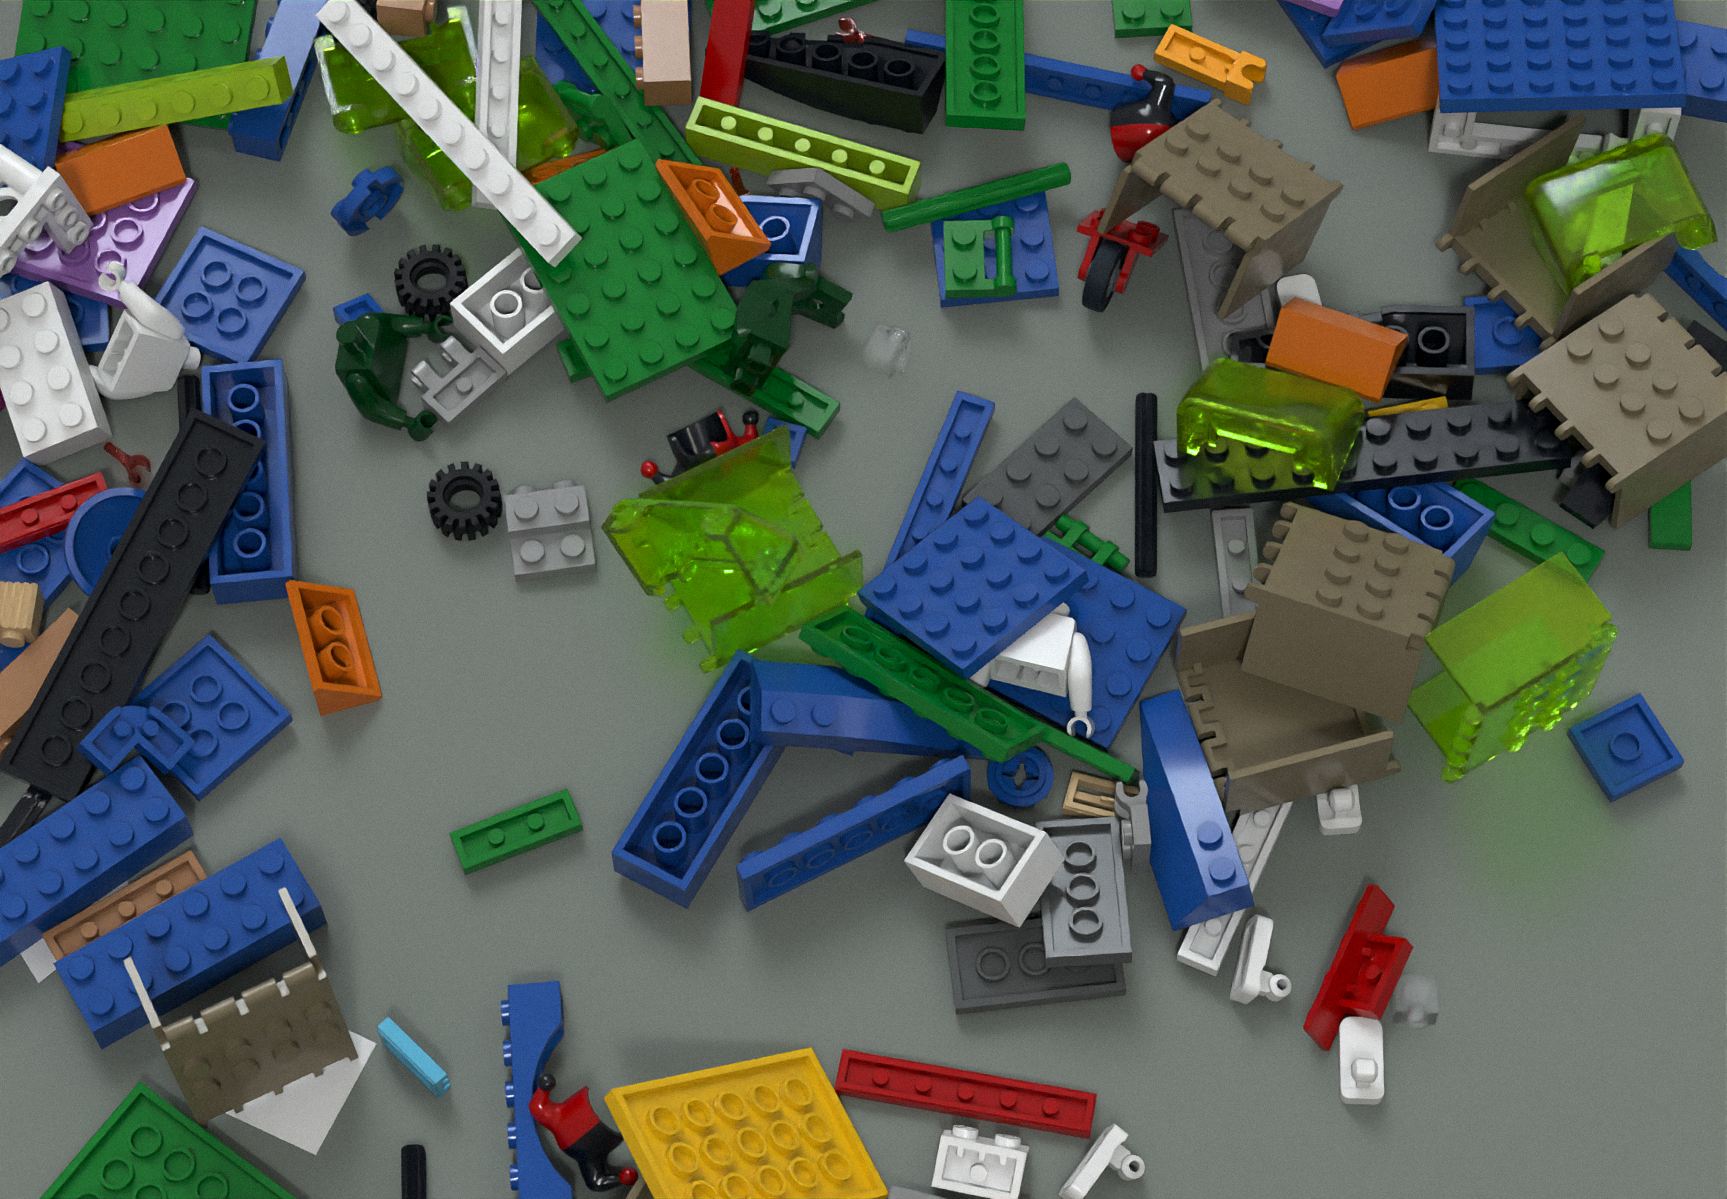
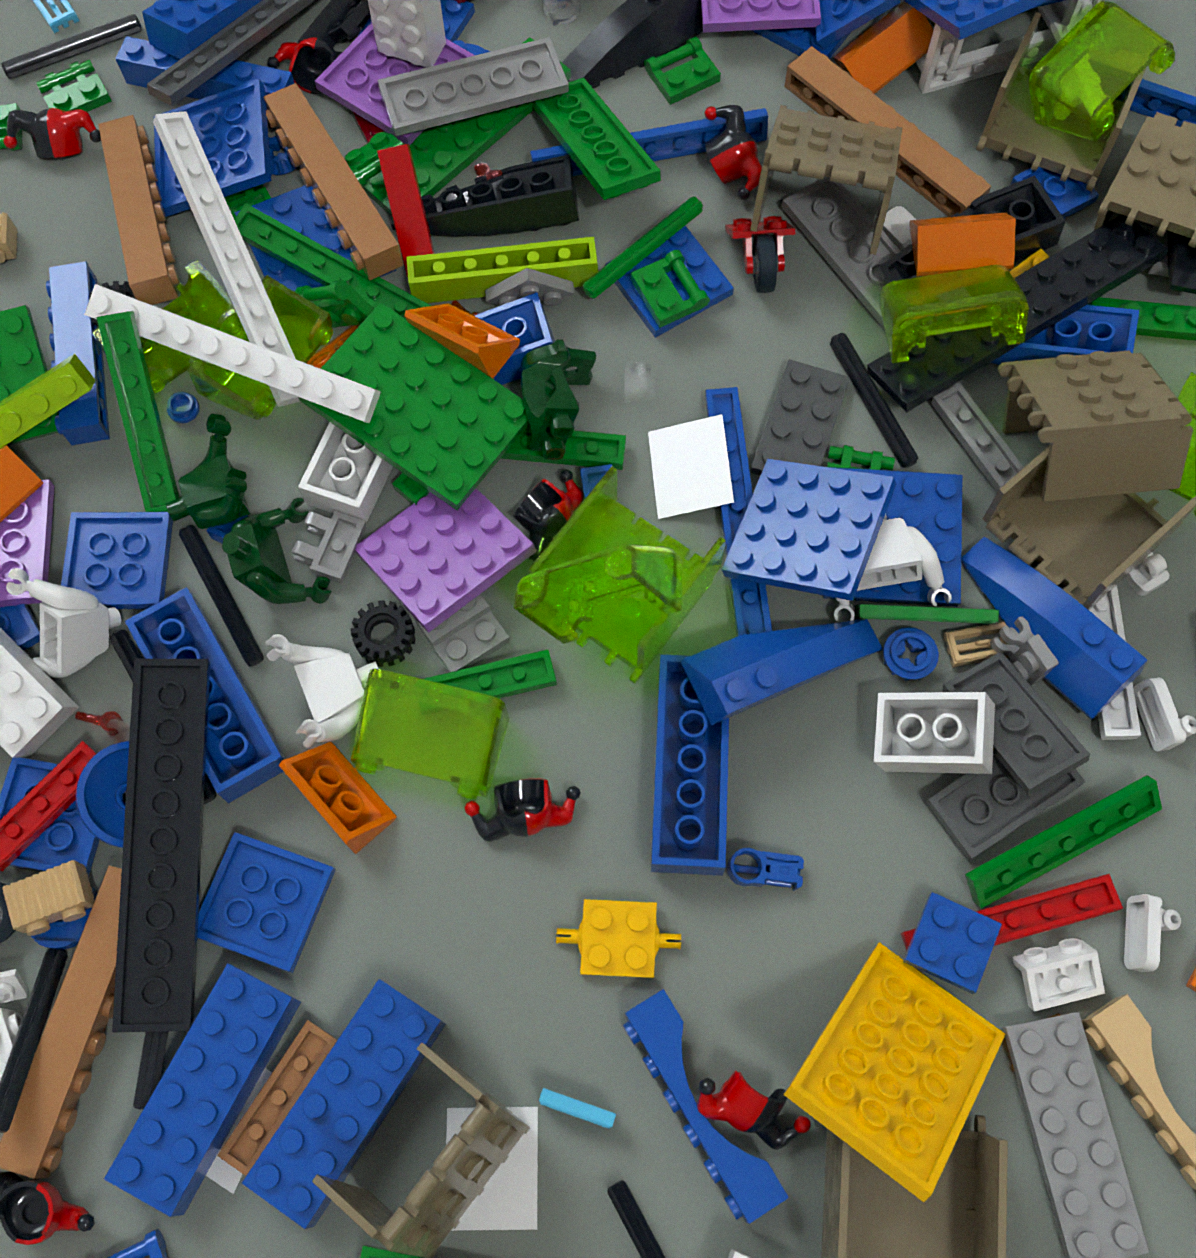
camera: 25 degrees left, 5 degrees up
blue plate [76,705,196,776] -> none
blue plate [330,166,404,236] -> none
black tyre [394,244,468,322] -> none
green plate [449,788,583,875] -> none
blue plate [736,755,971,912] -> none
green plate [798,605,1048,763] -> none
light orange plate [1154,24,1267,105] -> none
none -> green plate [96,311,180,512]
none -> dark green torso [165,413,250,529]
none -> blue plate [166,392,200,423]
none -> black axle [179,525,264,667]
none -> white torso [265,634,383,748]
none -> clear neon green windscreen [351,669,510,800]
none -> medium lavender plate [355,489,537,633]
none -> green plate [414,649,557,717]
none -> black piece [464,778,581,842]
none -> yellow plate [556,899,681,978]
none -> white sticker [648,414,734,519]
none -> blue piece [727,848,804,891]
none -> medium nougat brick [784,46,991,217]
none -> blue plate [903,892,1002,994]
none -> green plate [965,775,1162,909]

